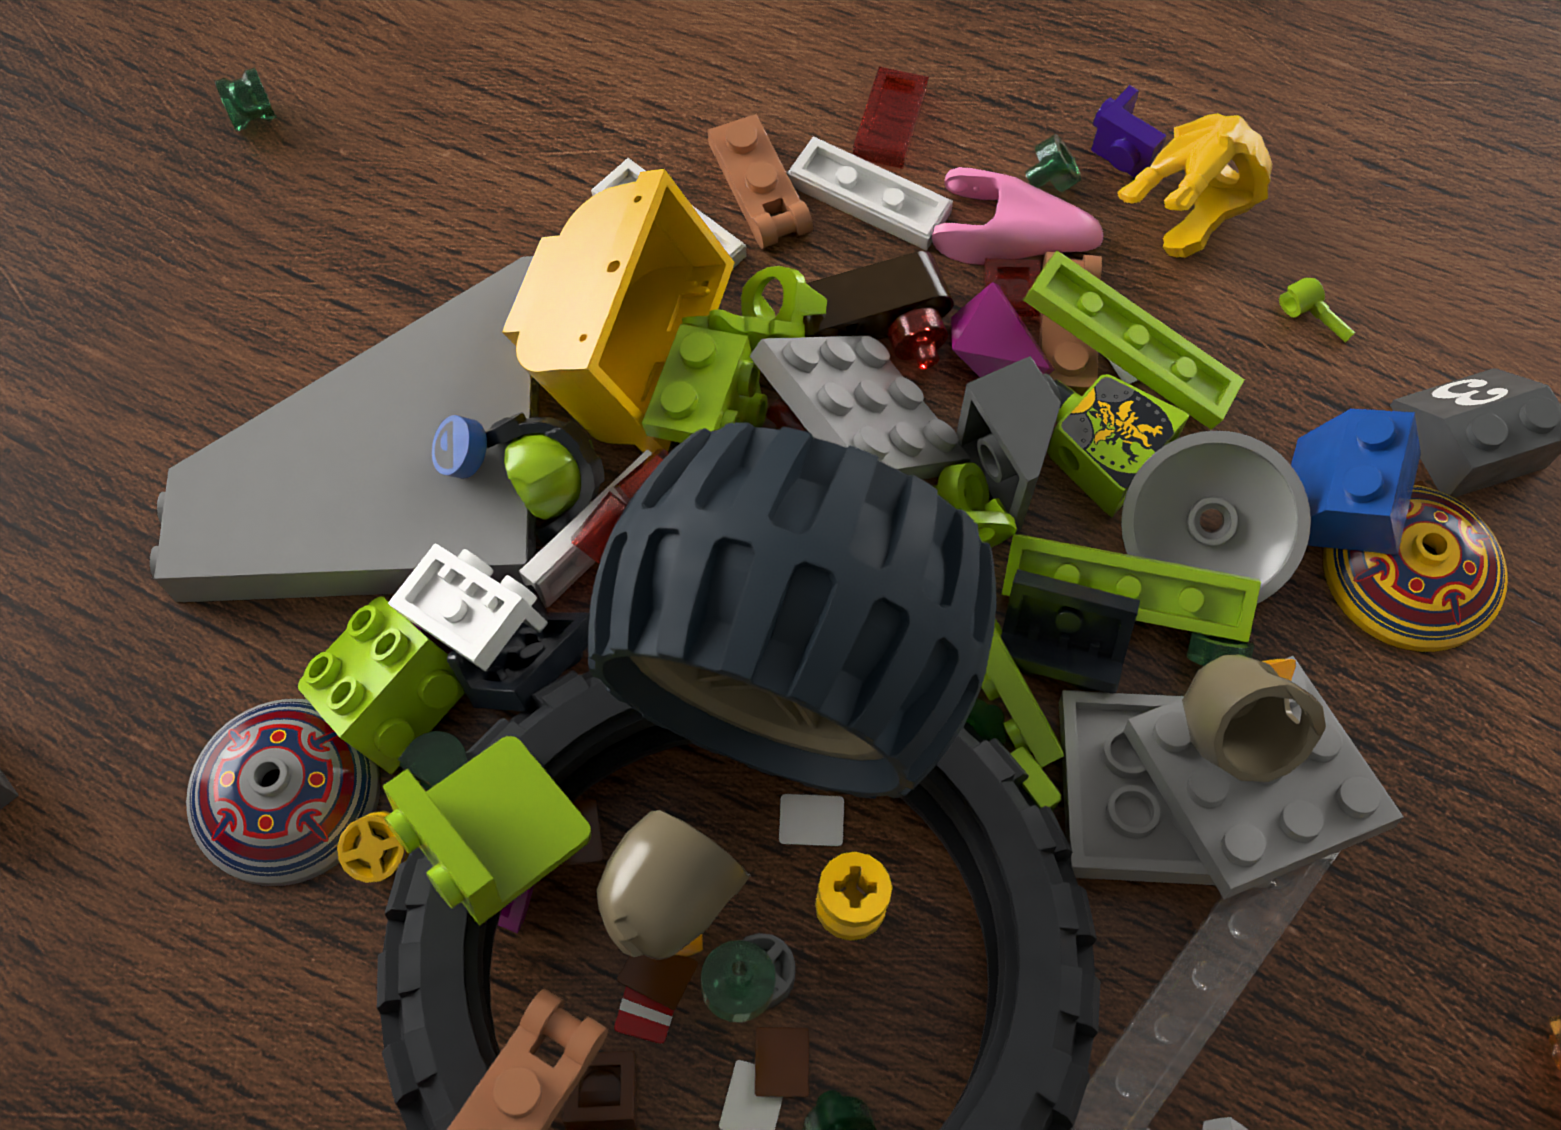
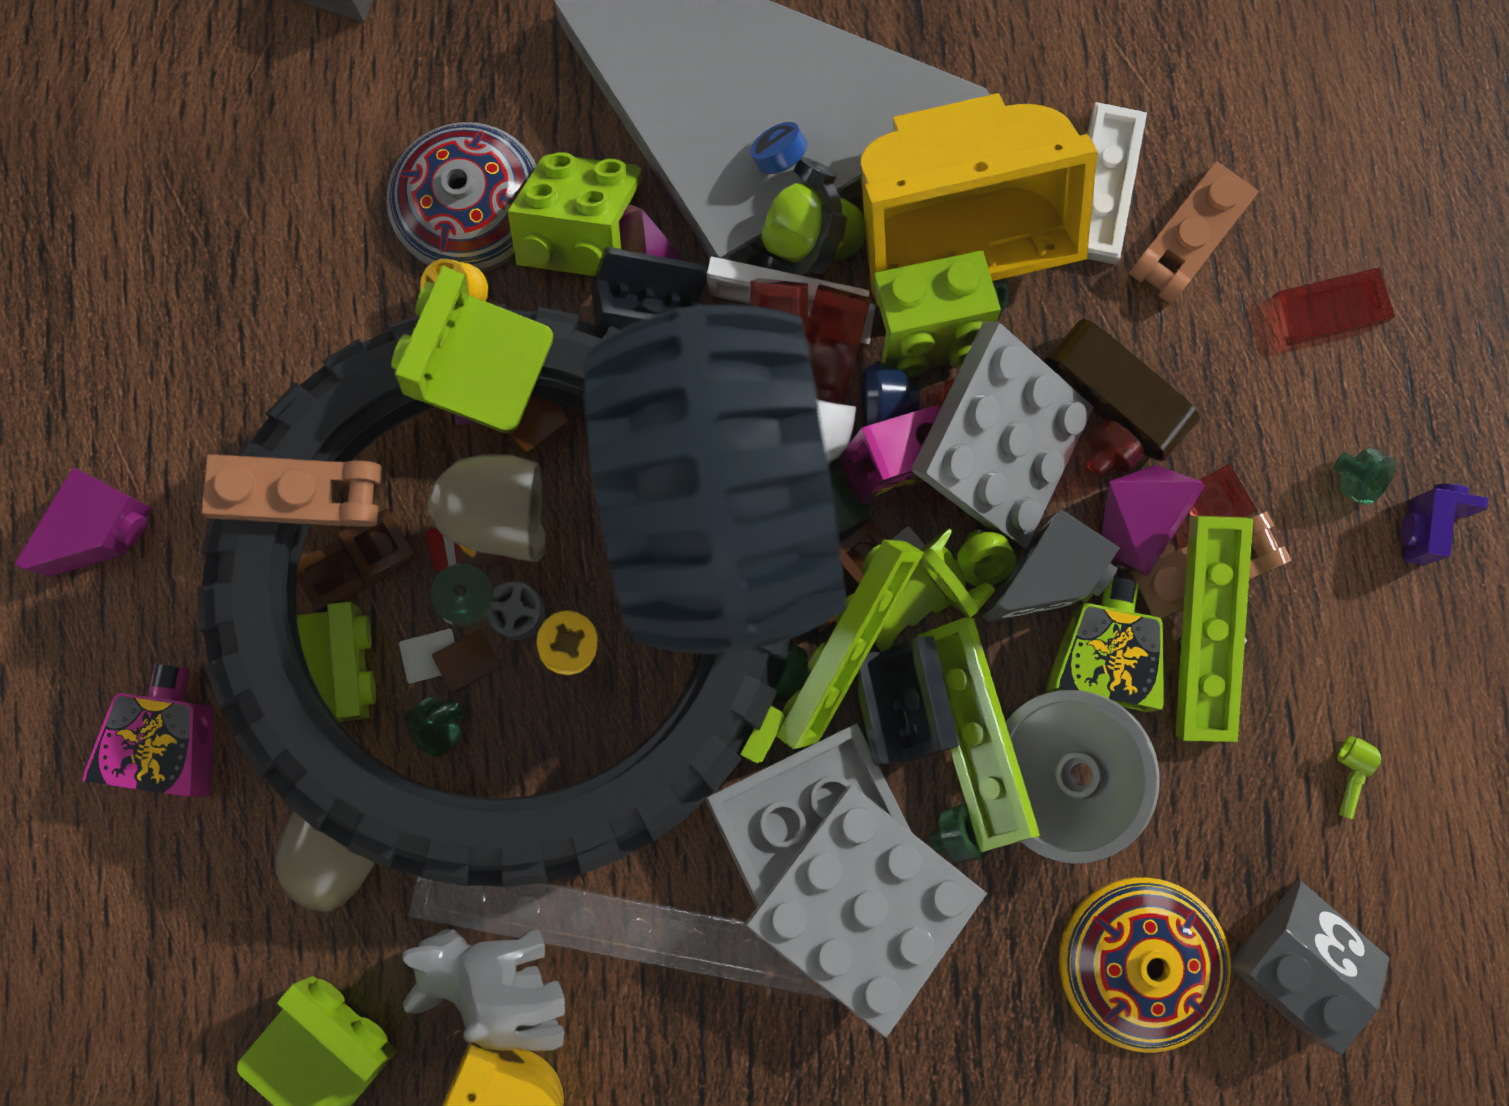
camera: 60 degrees right, 15 degrees up
white bracket [388,543,548,671] -> none
clear green brick [398,731,467,791] -> none
lime hair [682,266,827,352] -> none
white tile [787,136,953,251] -> none
bright pink animal [931,167,1103,265] -> none
yellow piece [1117,113,1272,258] -> none
dark tan piece [1182,654,1326,782] -> none
blue slope [1291,409,1421,555] -> none

